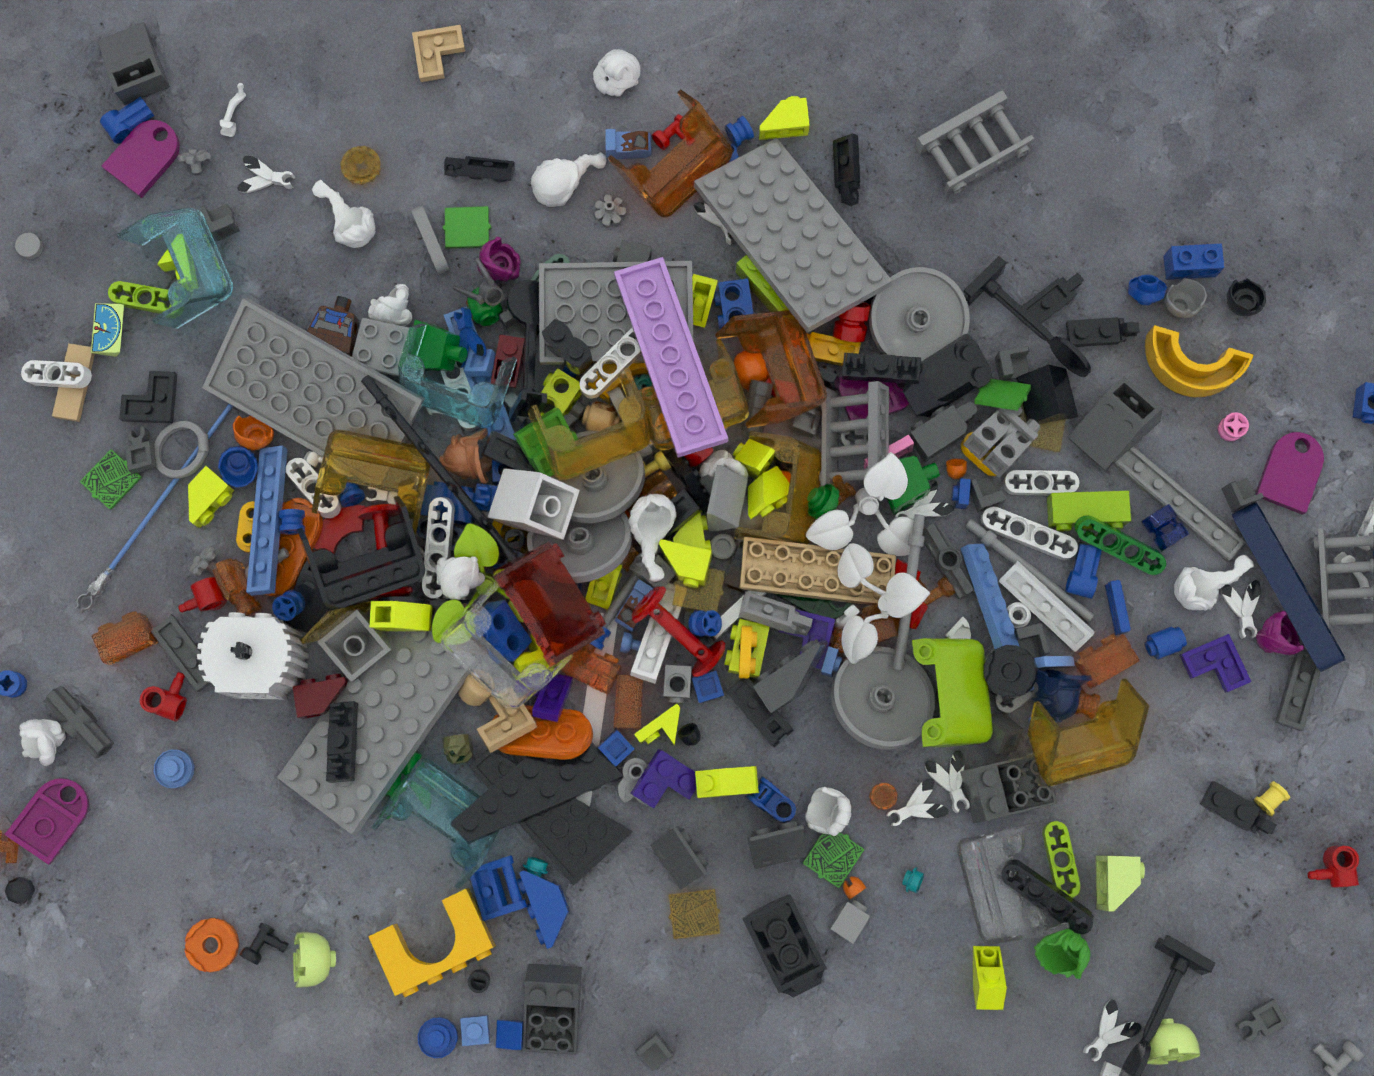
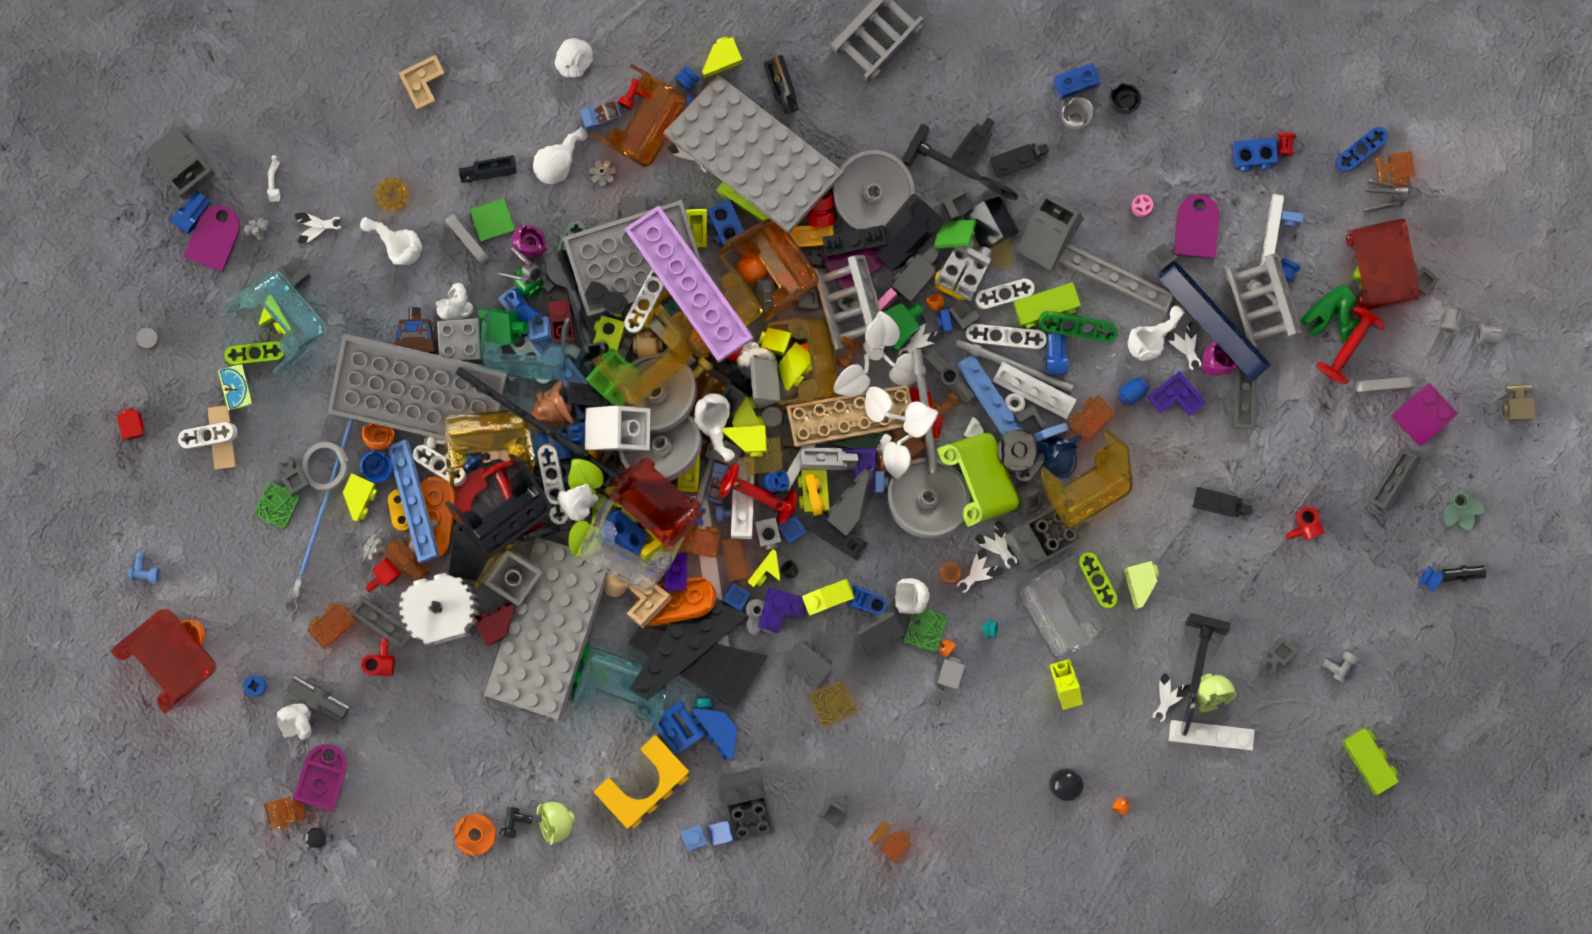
camera: 15 degrees left, 5 degrees up
black plate [119,371,177,423] -> none
medium blue plate [154,750,195,788] -> none
blue wheel [272,590,305,621] -> none
blue wheel [279,509,305,535] -> none
black plate [326,701,358,783] -> none
neon yellow slope [369,601,432,631] -> none
blue plate [418,1017,458,1058] -> none
olive rock [442,734,474,765] -> none
black hinge [468,969,490,993] -> none
black slope [742,894,827,997] -> none
green plate [807,483,839,520] -> none
black beam [1001,859,1093,935] -> none
bright green hair [1034,929,1090,979] -> none
clear orange wheel [1075,690,1100,719] -> none
blue tile [1105,580,1131,635] -> none
blue plate [1128,275,1167,305] -> none
clear blue wheel [1141,504,1190,552] -> none
yellow brick [1145,325,1253,397] -> none
light yellow bush [1254,781,1290,817] -> none

